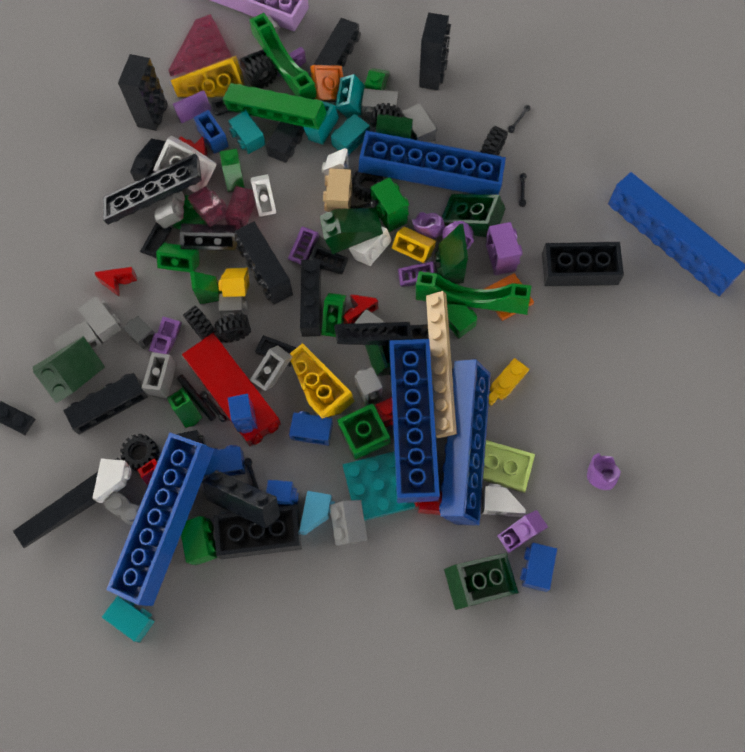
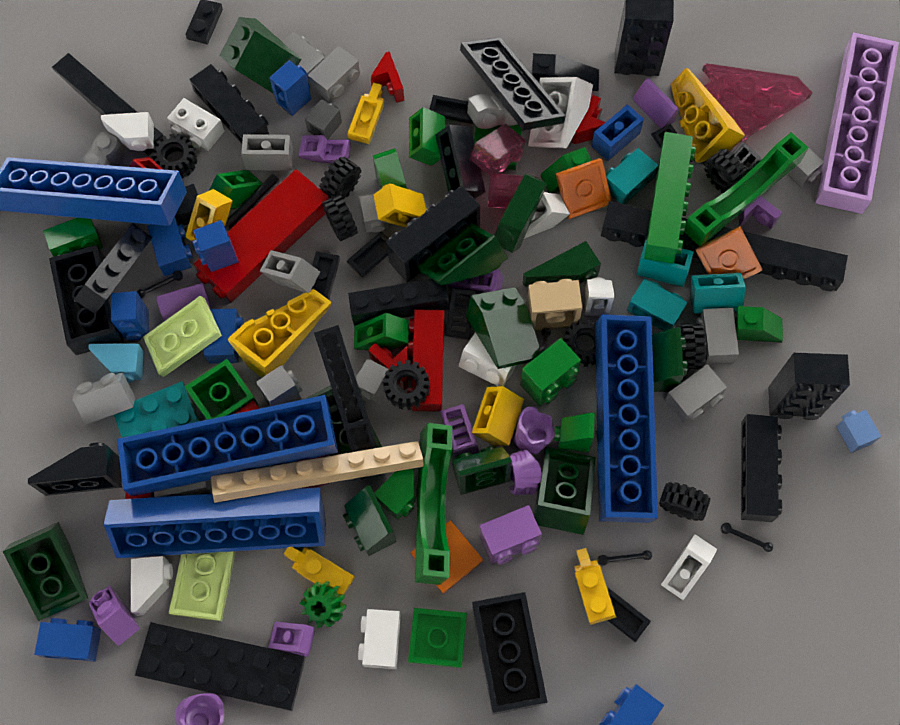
camera: 80 degrees right, 0 degrees up
none -> black slope [28,442,122,496]
none -> black plate [135,622,306,711]
none -> yellowish green tile [143,296,222,377]
none -> medium lavender slope [156,283,211,321]
none -> white brick [167,98,225,151]
none -> yellow brick [185,189,233,241]
none -> medium lavender slope [268,621,315,657]
none -> blue brick [270,60,311,116]
none -> green gear [300,581,347,628]
none -> dark green slope [343,485,396,556]
none -> black tile [346,231,388,277]
none -> yellow hinge [347,83,384,145]
none -> white brick [358,609,401,669]
none -> black tyre [383,360,430,410]
none -> red brick [407,310,445,412]
none -> green plate [408,608,467,668]
none -> dark green slope [417,223,508,285]
none -> dark green slope [494,173,548,253]
none -> dark green slope [522,241,601,287]
none -> green slope [554,413,595,452]
none -> orange tile [556,158,612,219]
none -> yellow hinge [574,548,616,625]
none -> black tile [607,588,651,642]
none -> white slope [661,534,717,600]
none -> black brick [741,414,782,522]
none -> medium blue brick [836,410,882,453]

